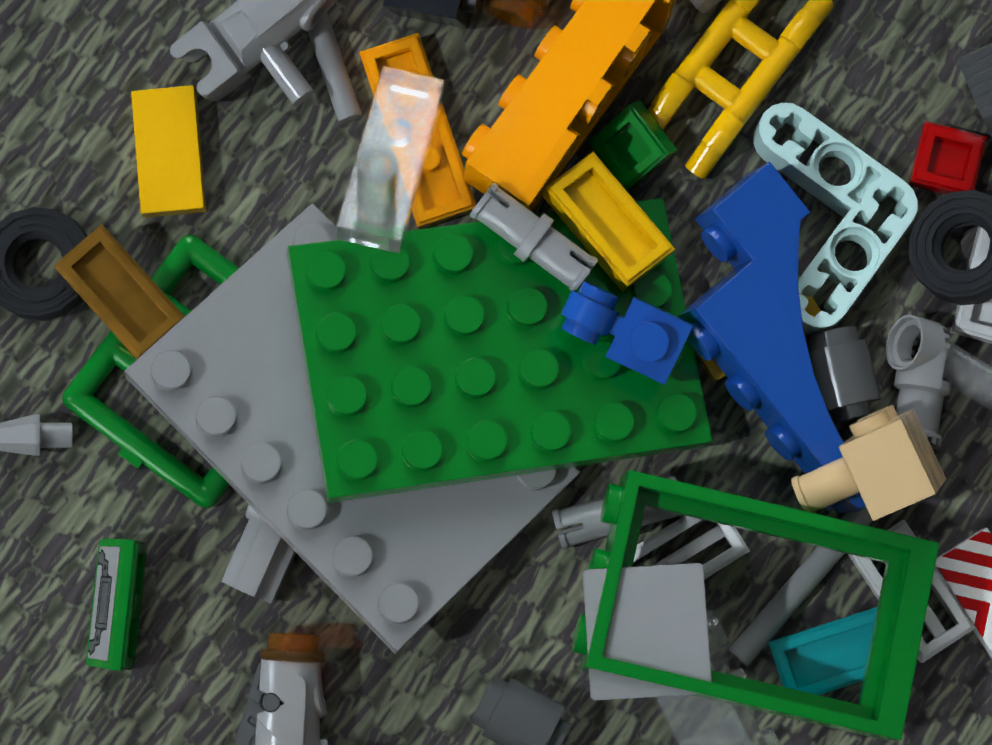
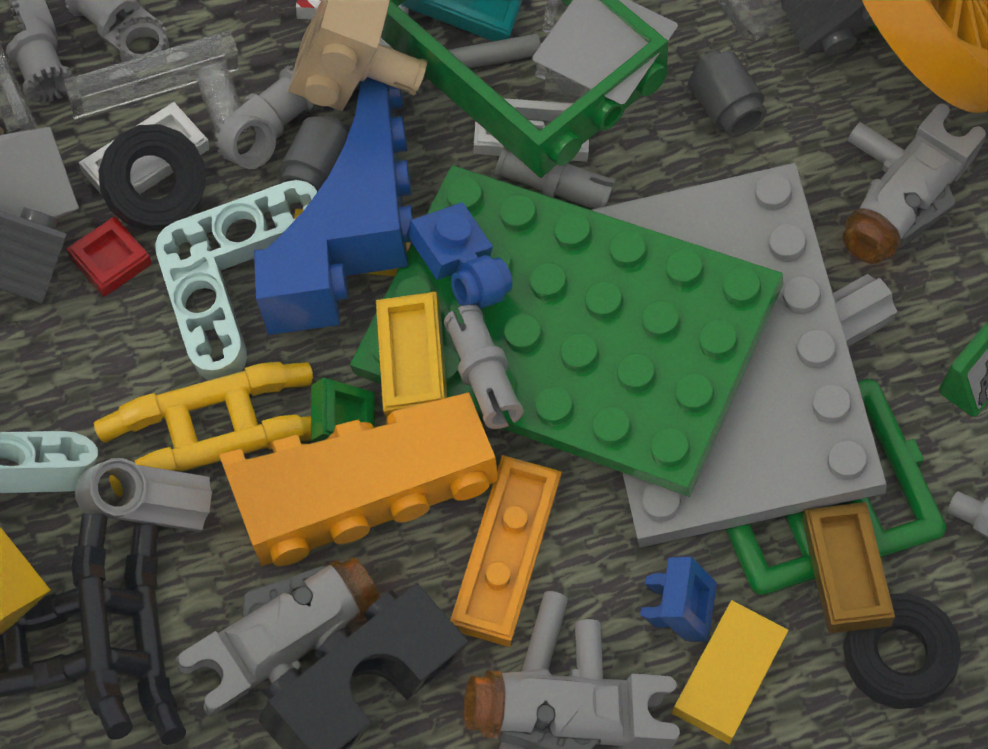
camera: 155 degrees left, 20 degrees down
clear piece [336,66,445,253] -> none
none -> blue tile [640,557,717,642]

